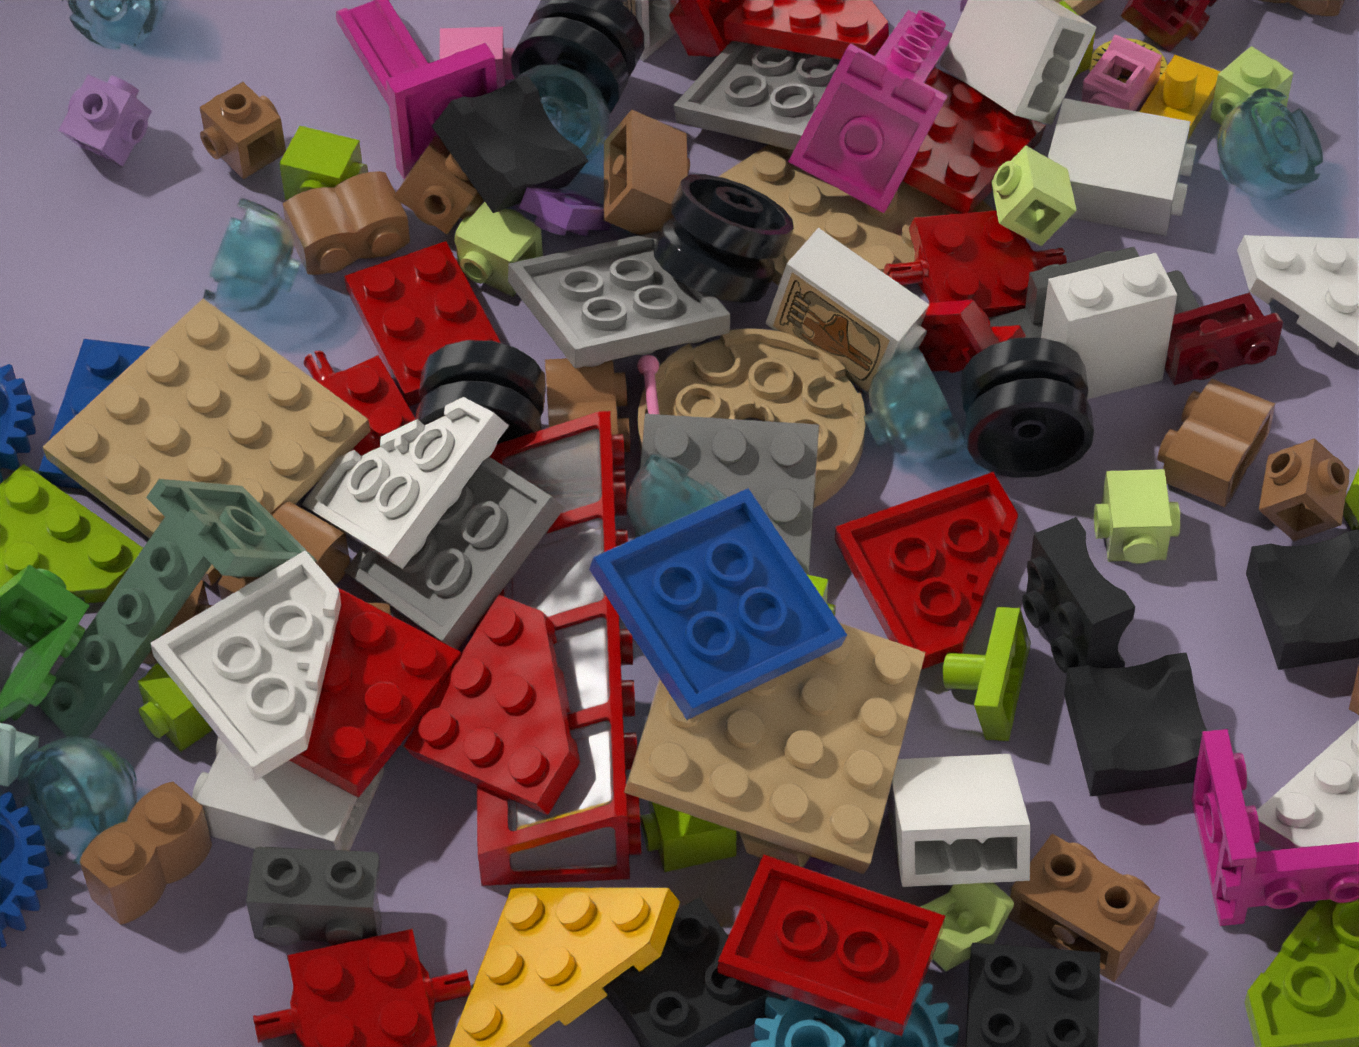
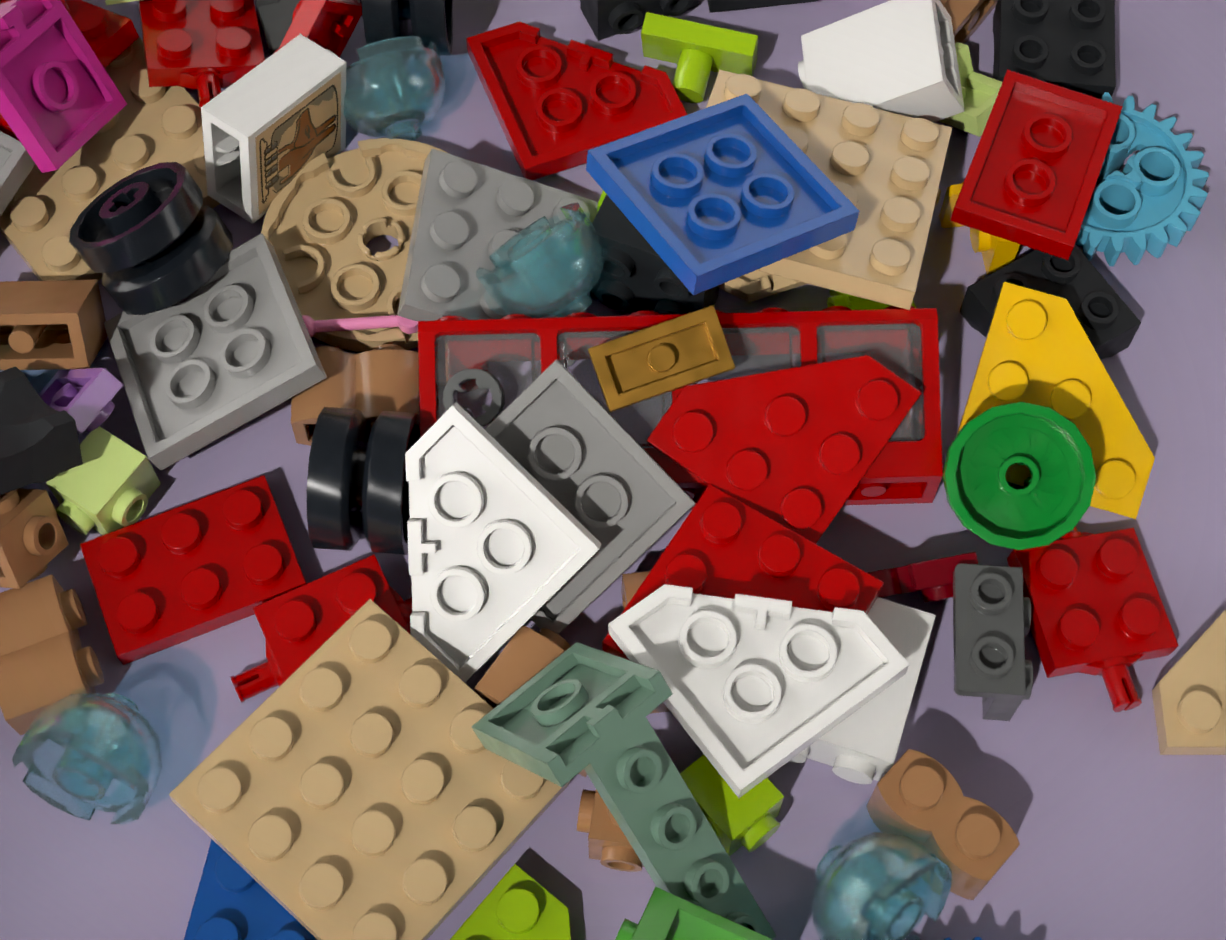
camera: 90 degrees left, 10 degrees up
none -> dark grey bush [443,369,505,427]
none -> pearl gold plate [588,305,735,413]
none -> dark red plate [868,552,979,603]
none -> green wheel [942,402,1096,550]

